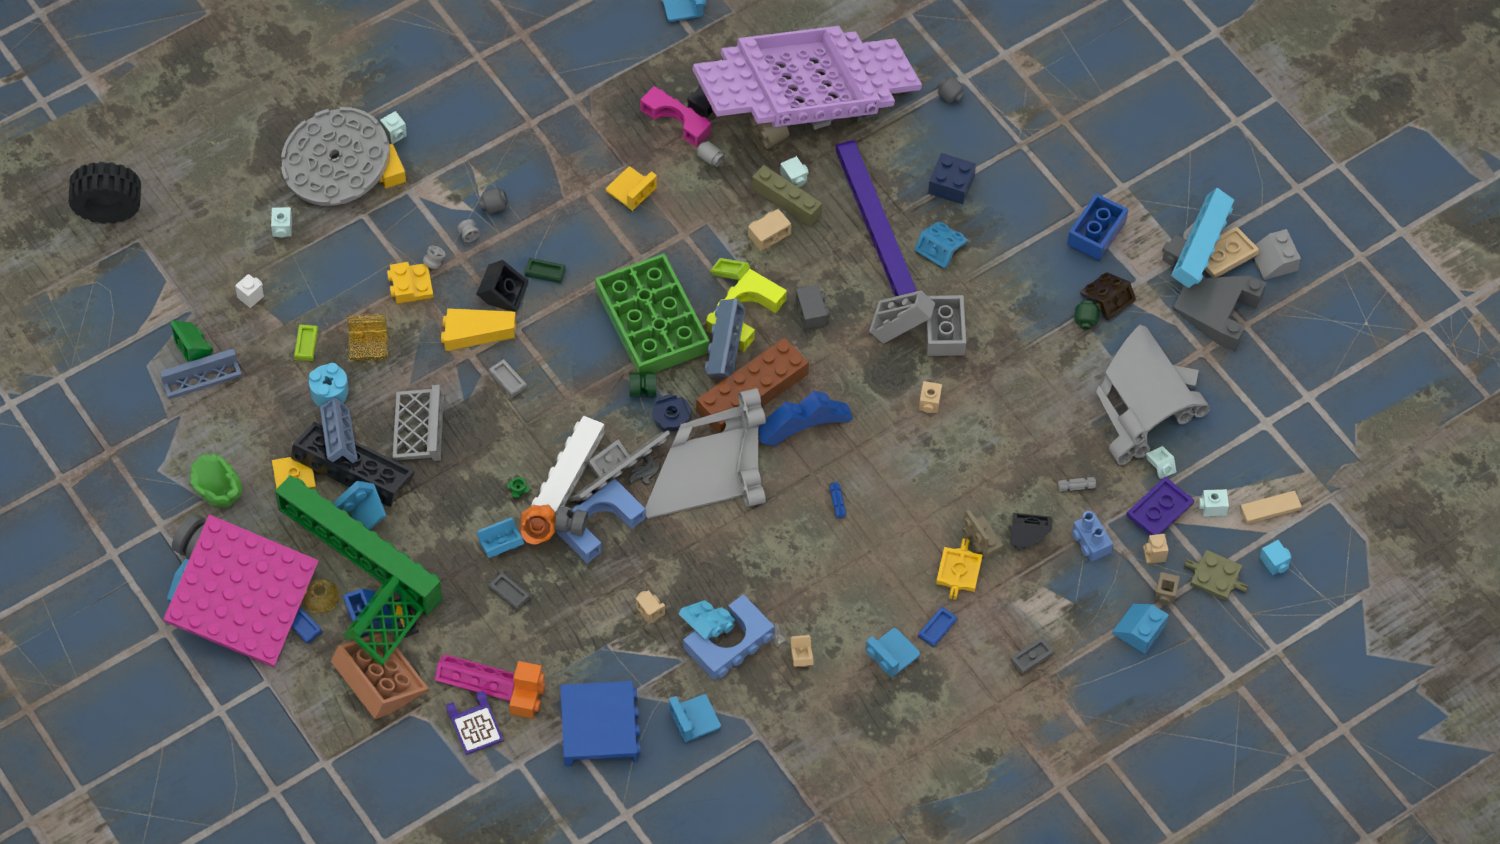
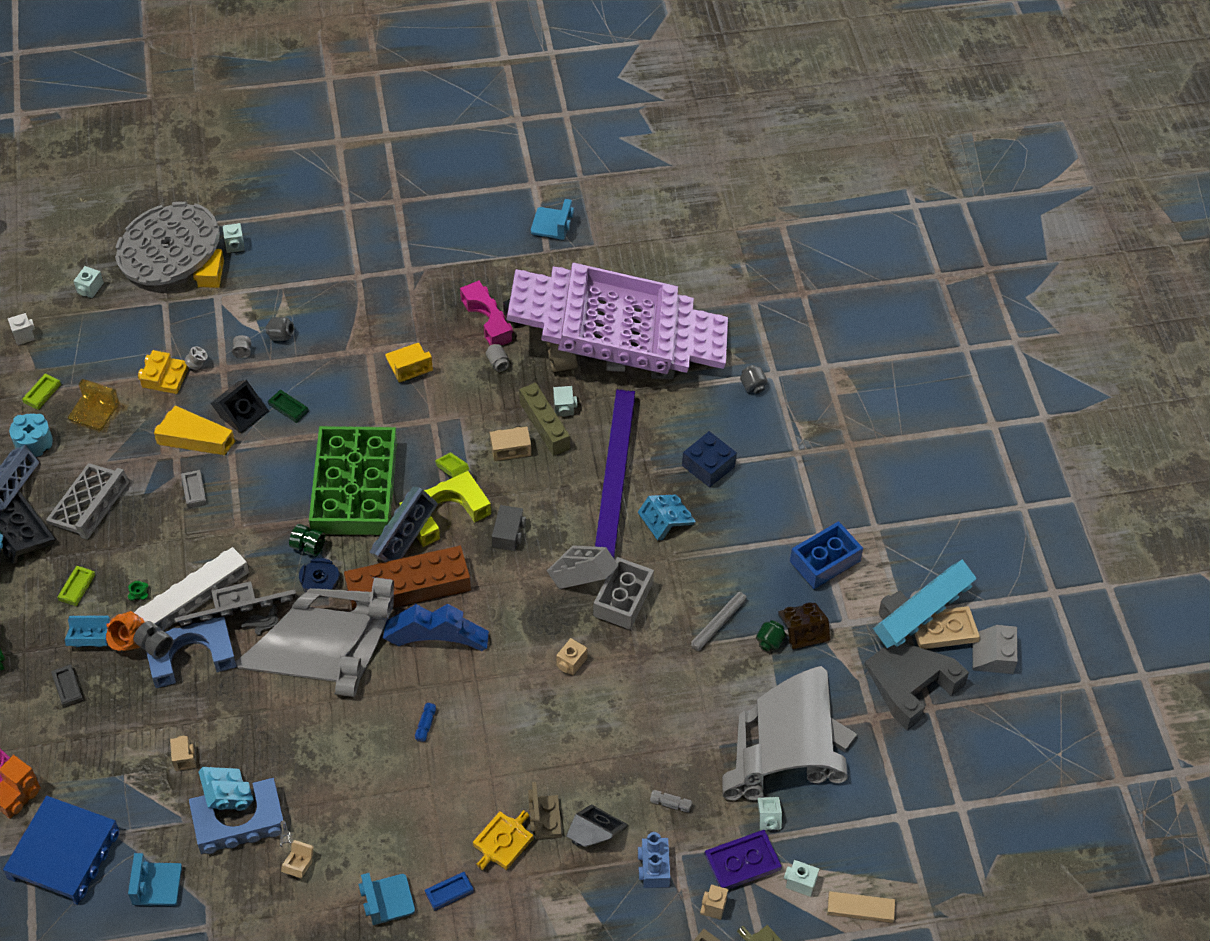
camera: 25 degrees right, 5 degrees down
none -> lime tile [58,565,95,606]
none -> light grey axle [691,592,747,651]

